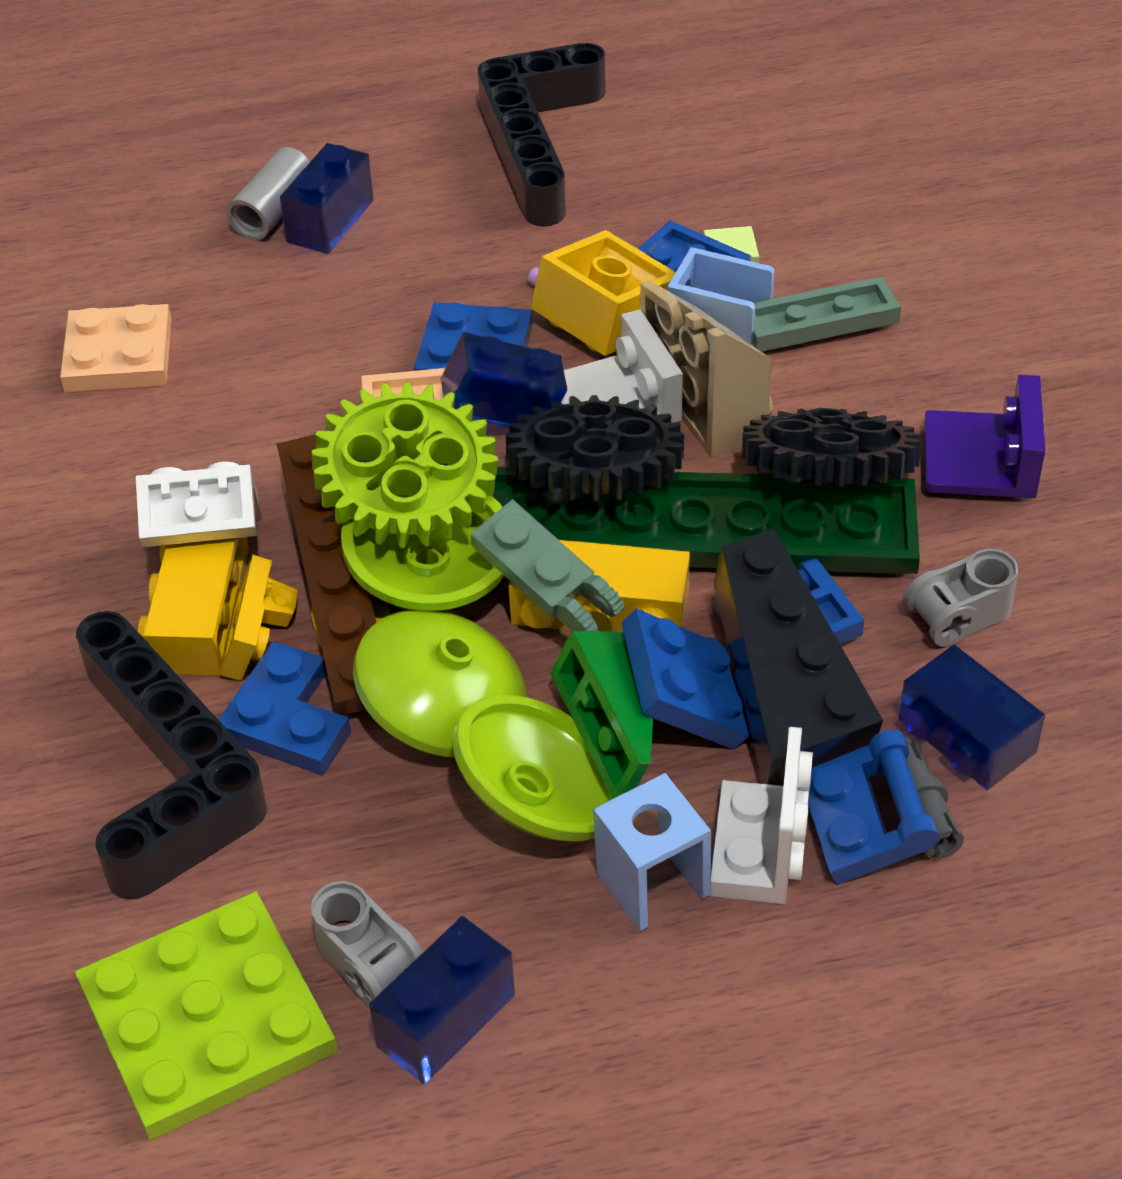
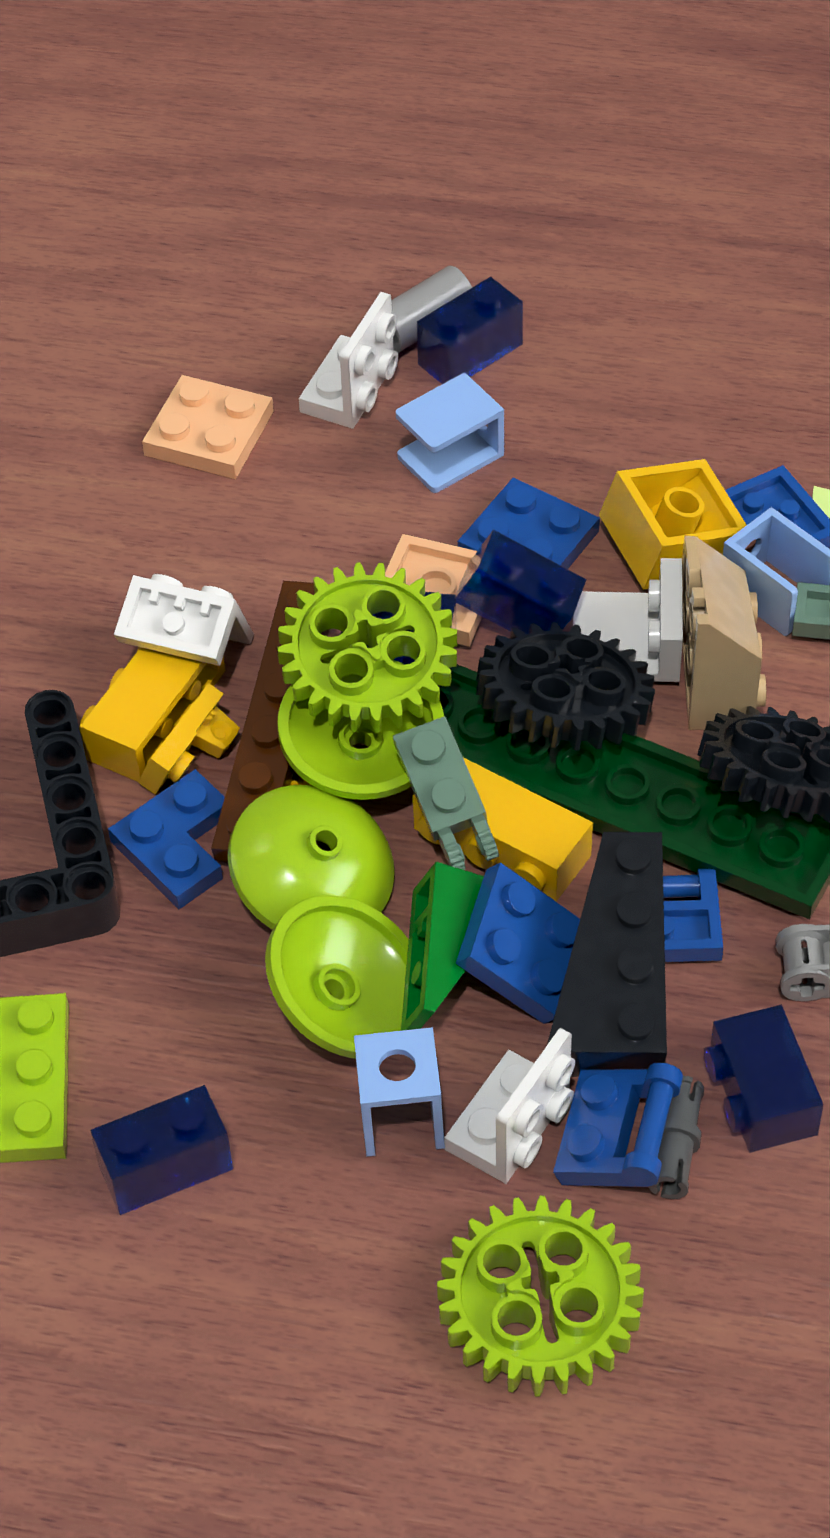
camera: 25 degrees right, 5 degrees up
light grey piece [311,881,428,1009] -> none
black beam [478,43,606,227] -> none
none -> white bracket [299,292,398,429]
none -> light blue piece [395,372,504,493]
none -> lime gear [437,1195,644,1396]

